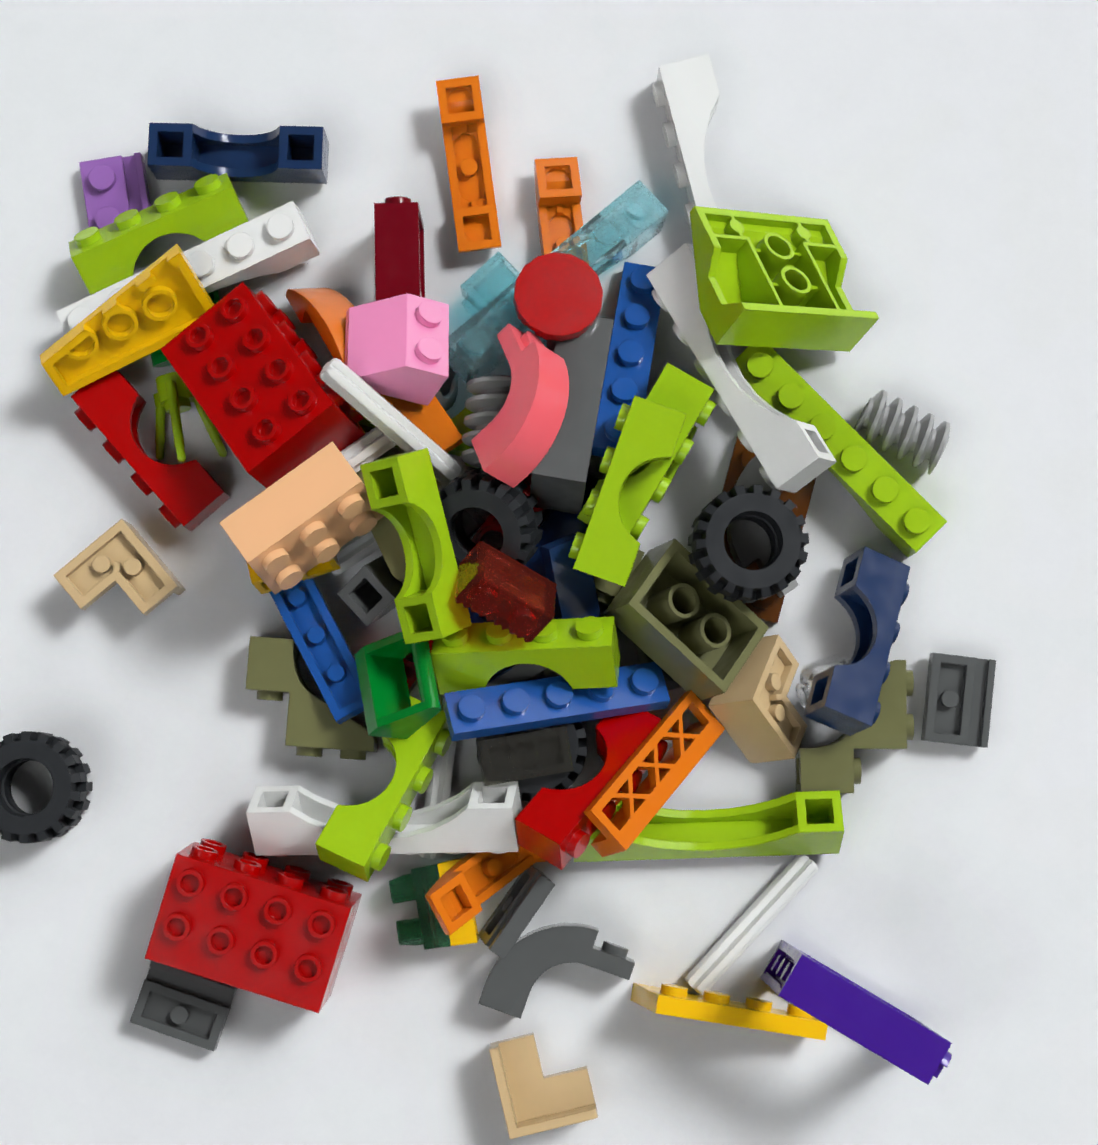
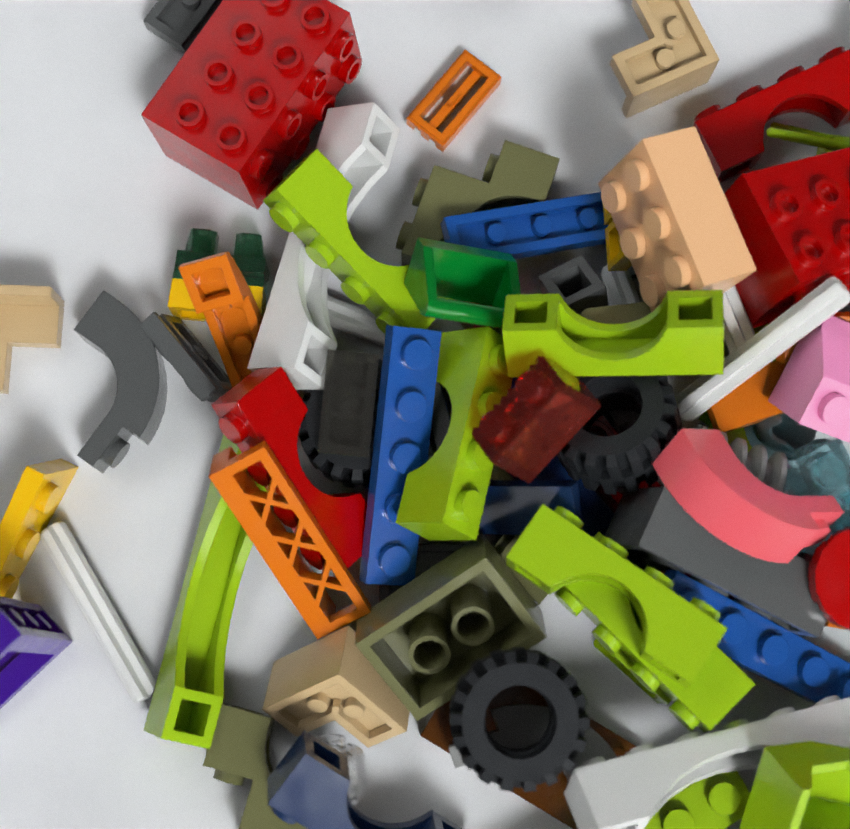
camera: 100 degrees right, 5 degrees down
none -> orange tile [406,50,502,152]

